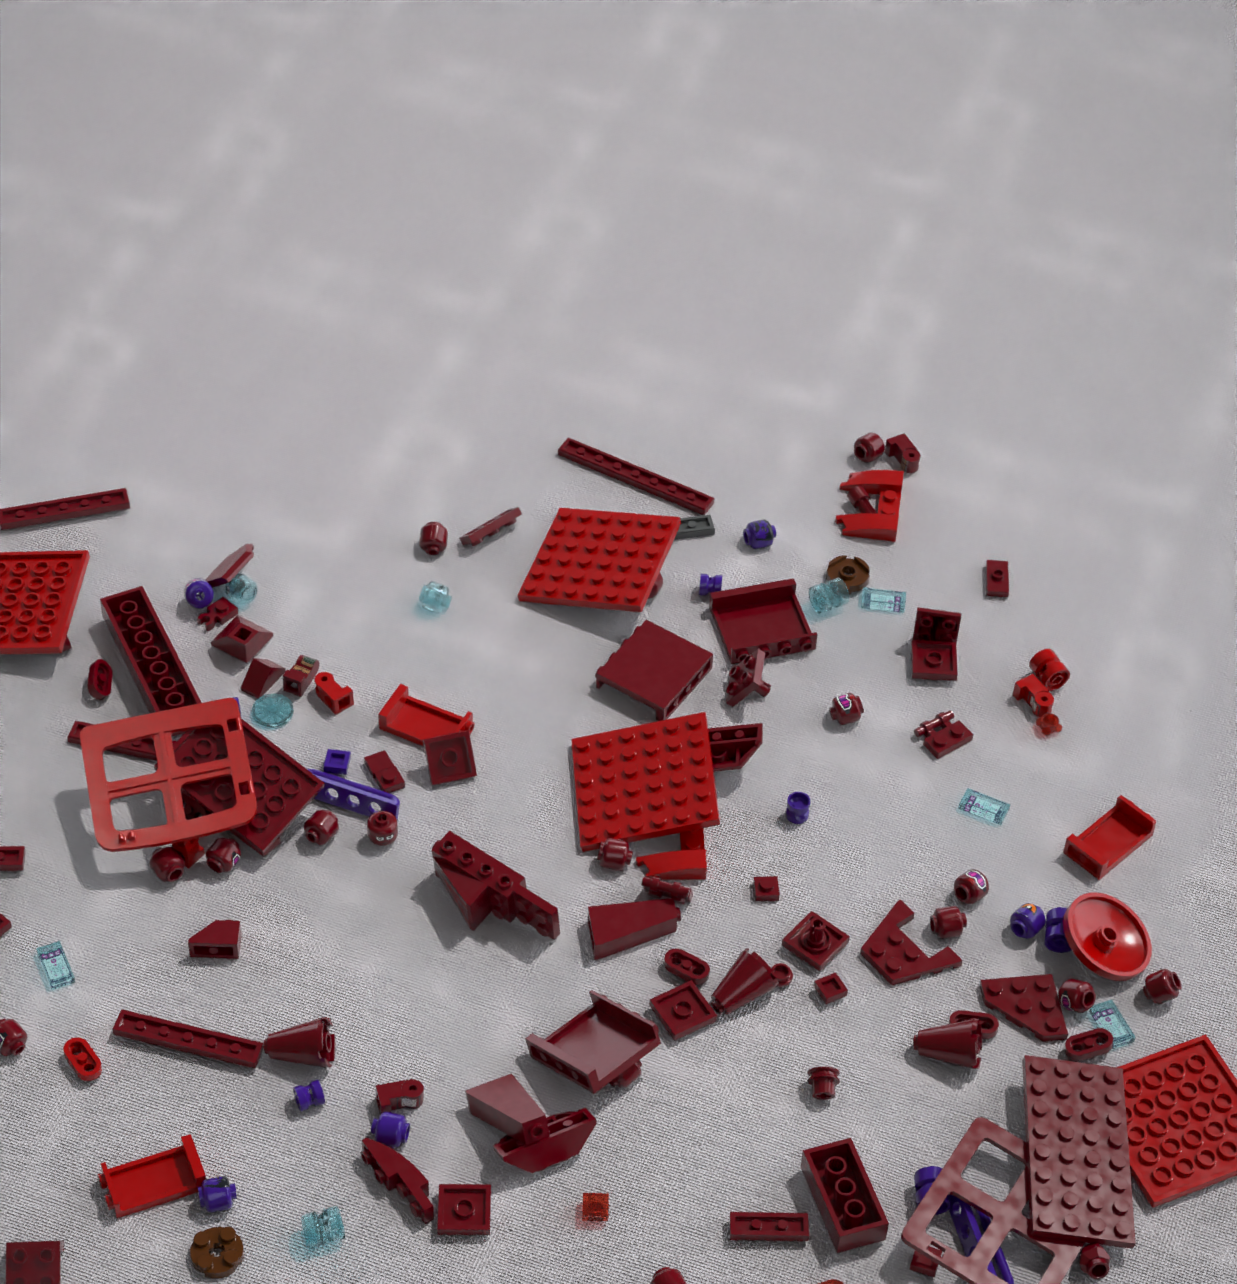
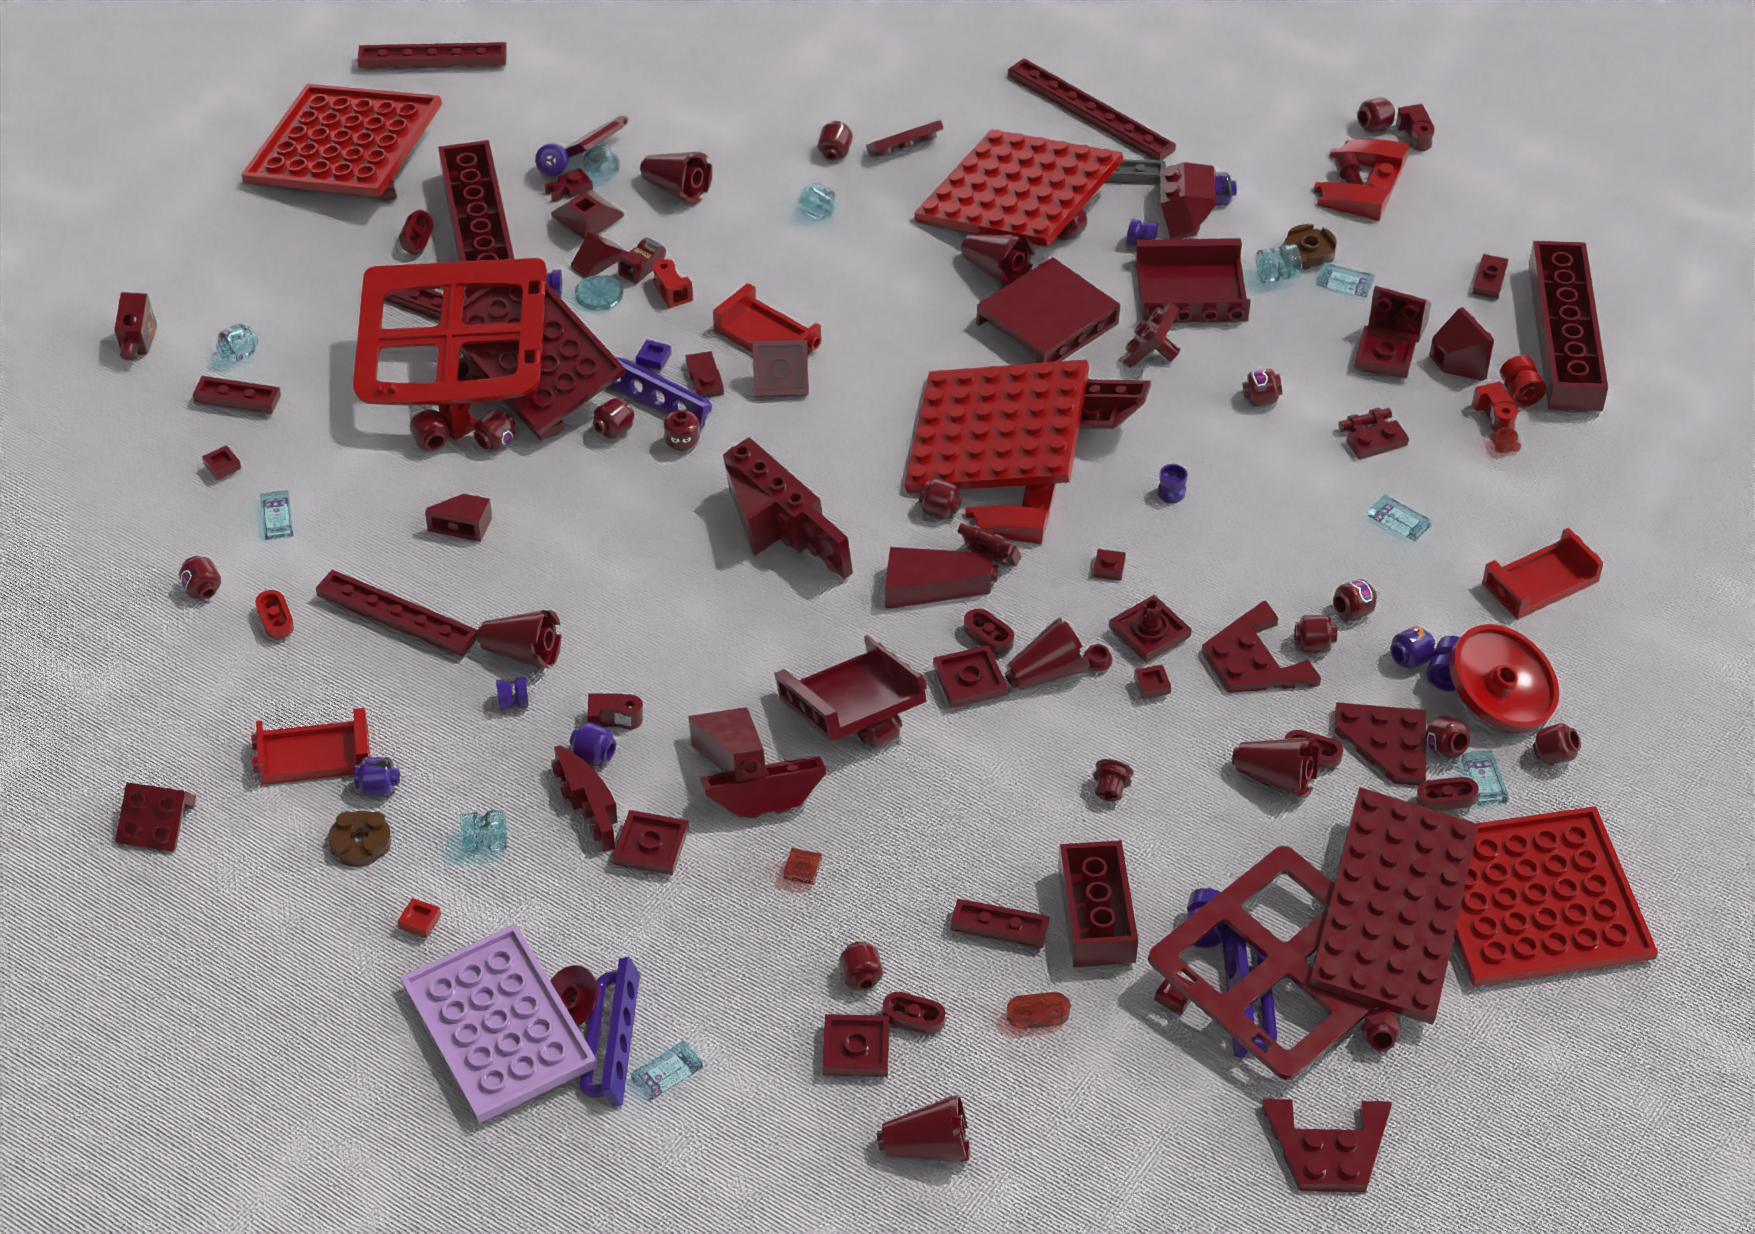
camera: 15 degrees right, 0 degrees up
none -> dark red cone [640,151,712,203]
none -> dark red cone [961,234,1035,286]
none -> dark red wedge [1160,162,1217,239]
none -> dark red slope [1429,307,1494,381]
none -> dark red brick [1528,241,1608,411]

